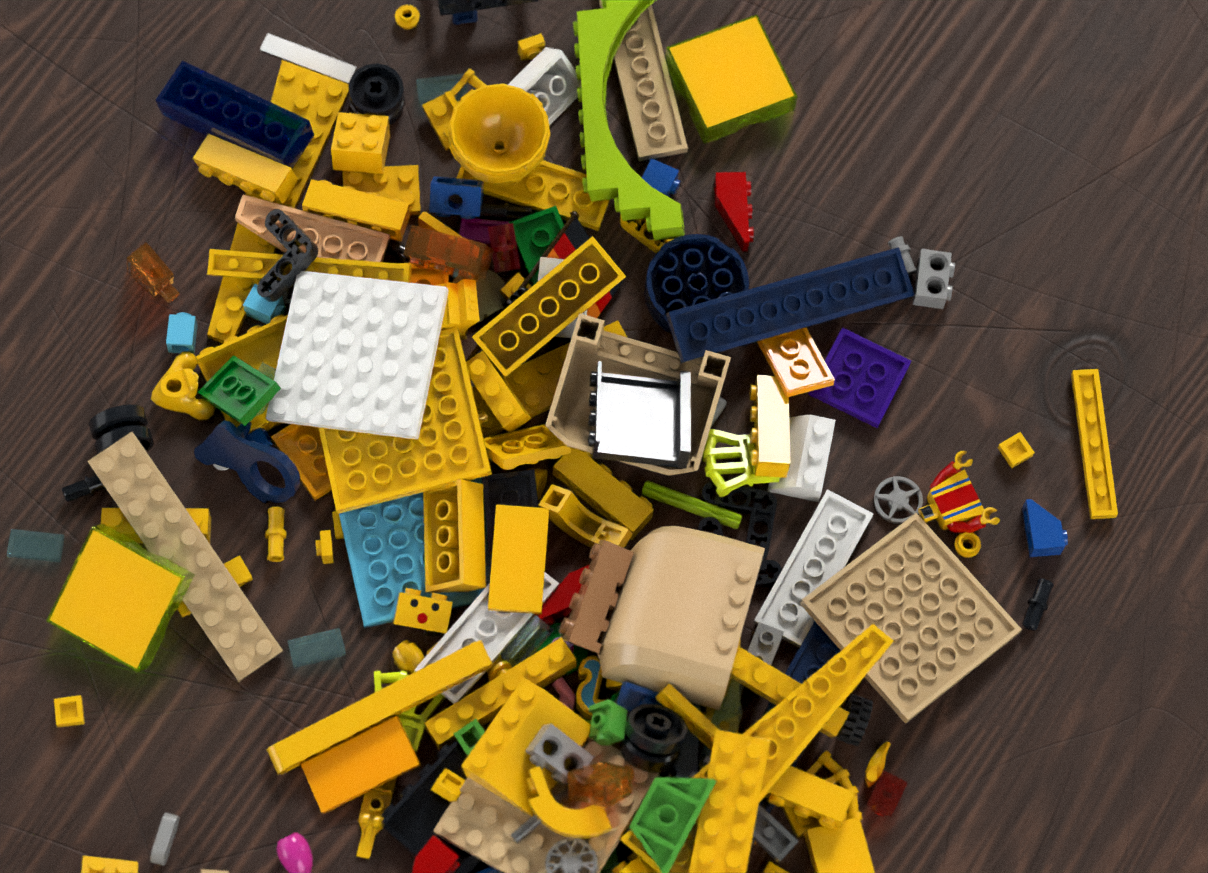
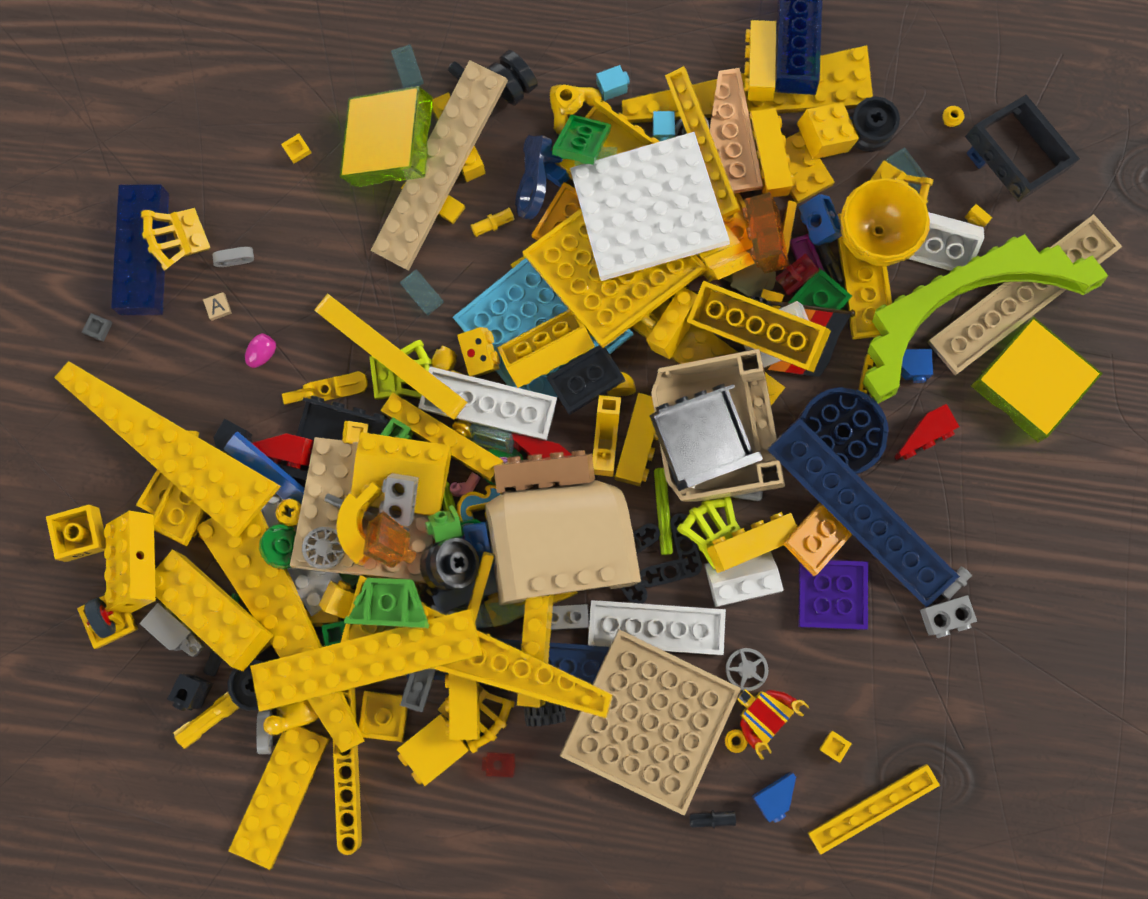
camera: 75 degrees right, 10 degrees up
clear orange torso [127,242,180,303] -> none
black beam [257,209,318,302] -> none
white sticker [260,33,356,83] -> none
light orange tile [301,716,421,814] -> none
yellow plate [316,530,334,564] -> none
yellow plate [484,424,571,470] -> none
yellow tile [488,505,549,614] -> none
yellow bar [865,741,891,788] -> none

